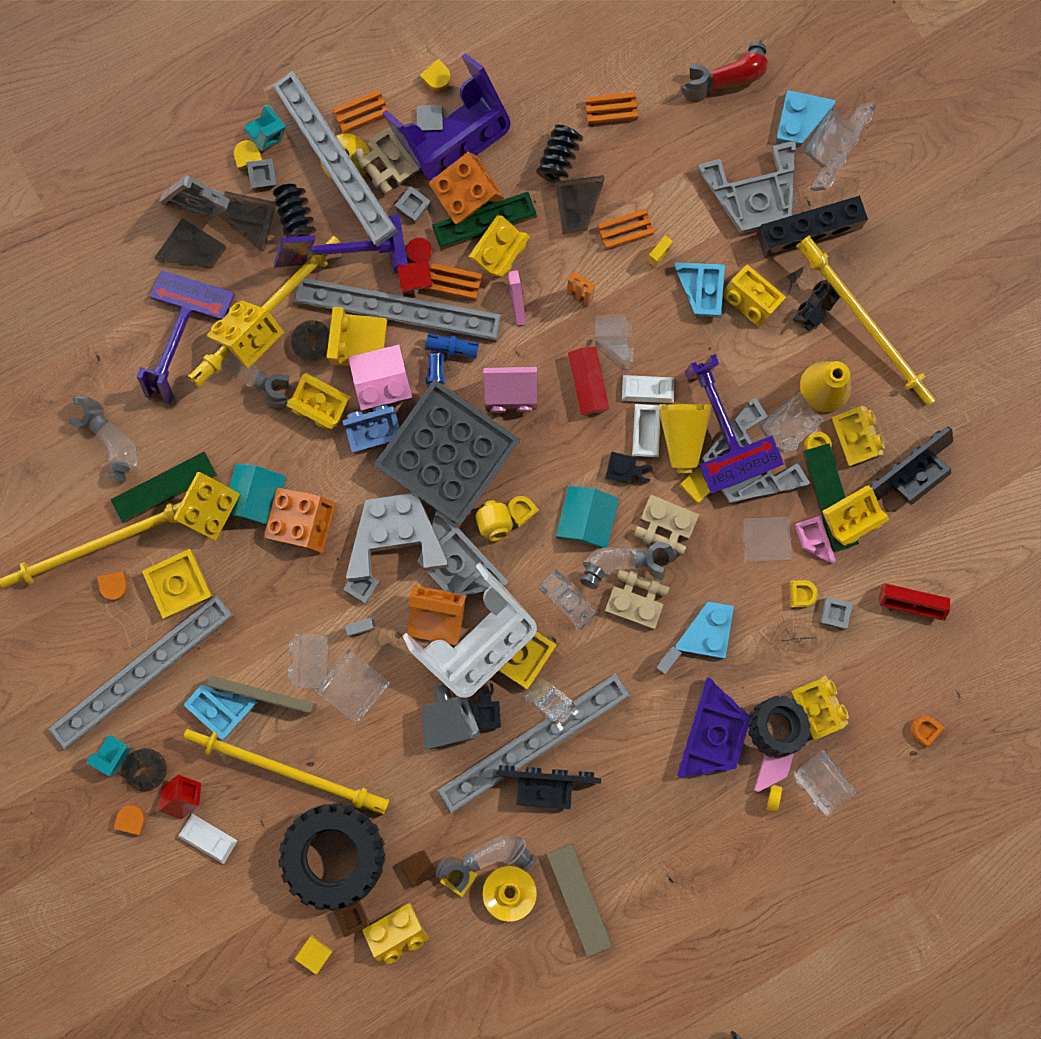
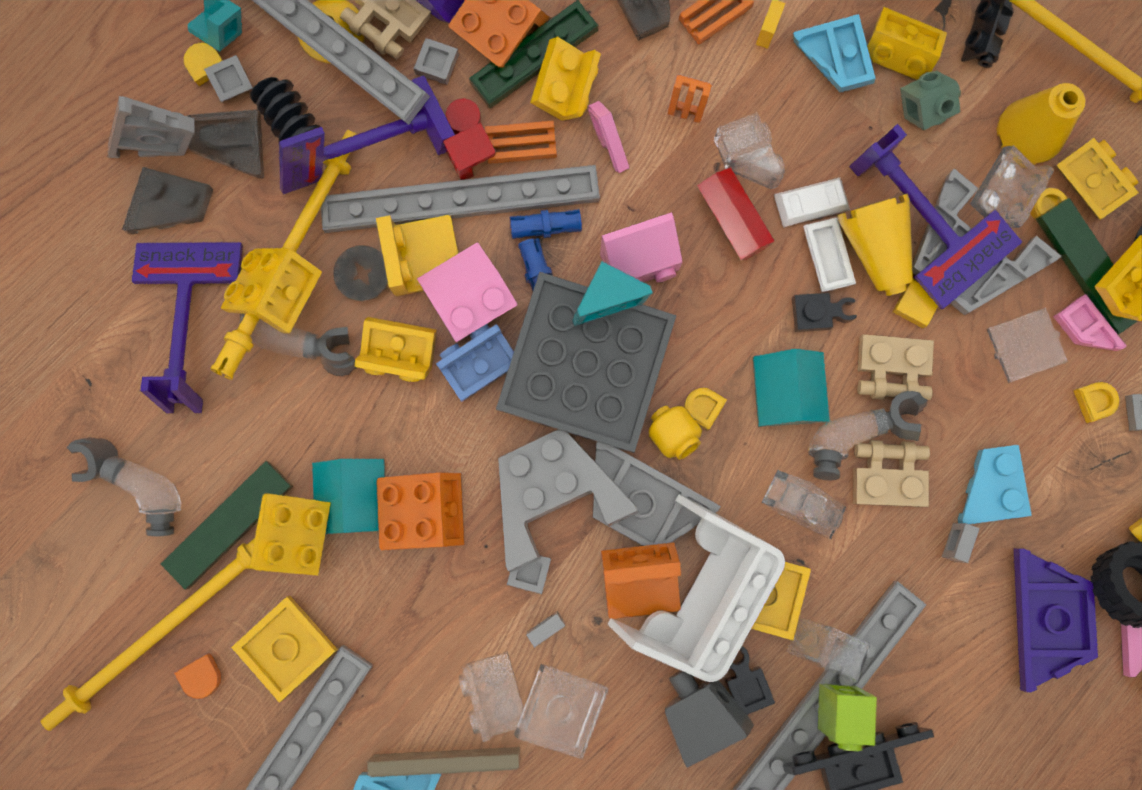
camera: 20 degrees left, 0 degrees up
none -> teal slope [572,261,653,326]
none -> lime brick [818,683,877,751]
none -> sand green brick [900,70,961,130]

